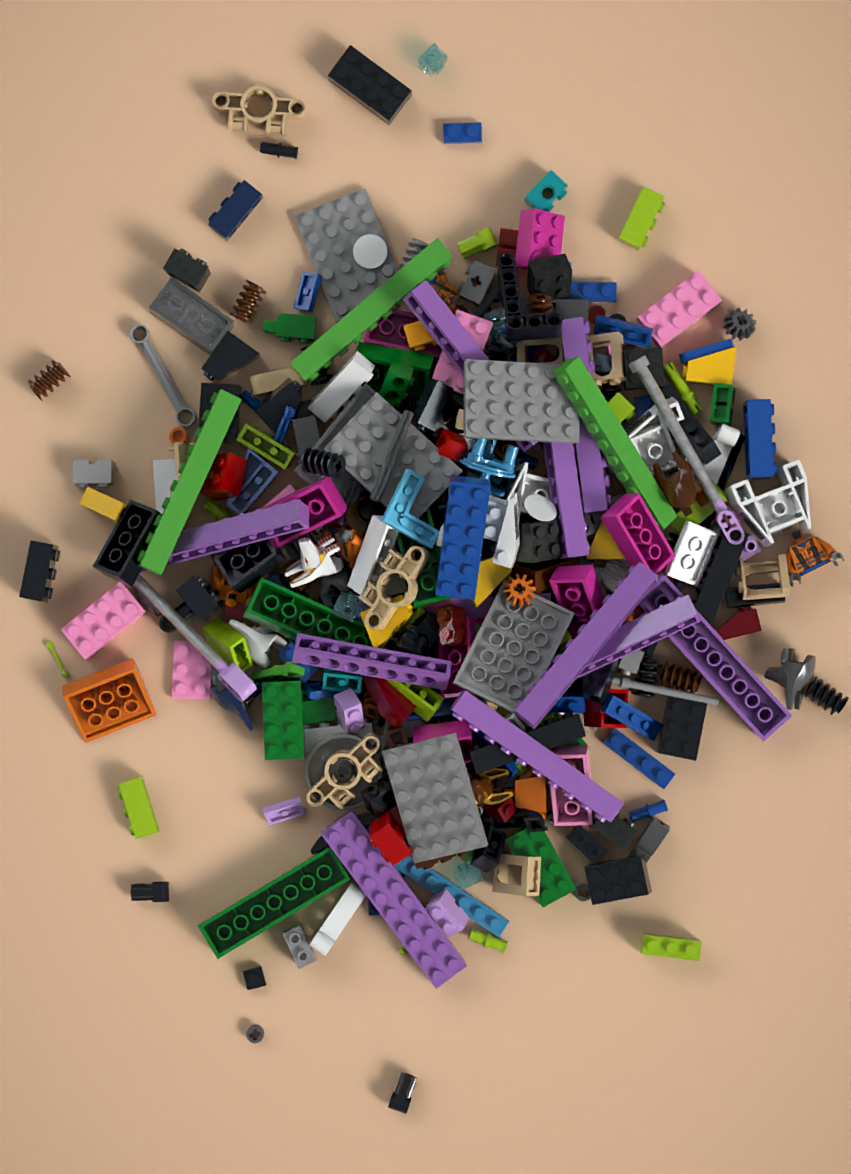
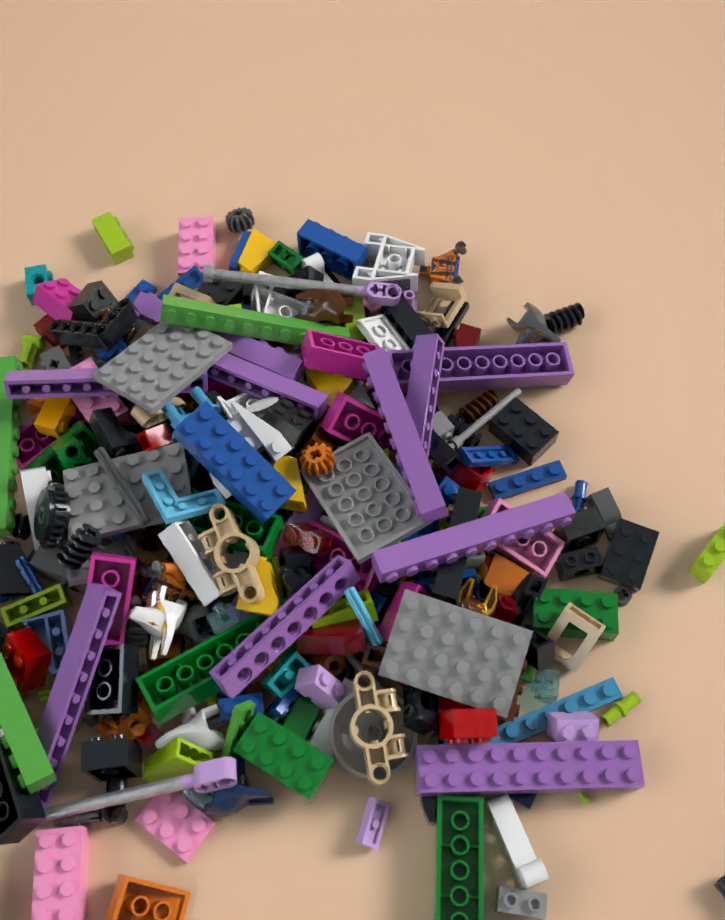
camera: 60 degrees left, 25 degrees down
none -> black gear [34,483,71,549]
none -> medium azure axle [344,586,383,646]

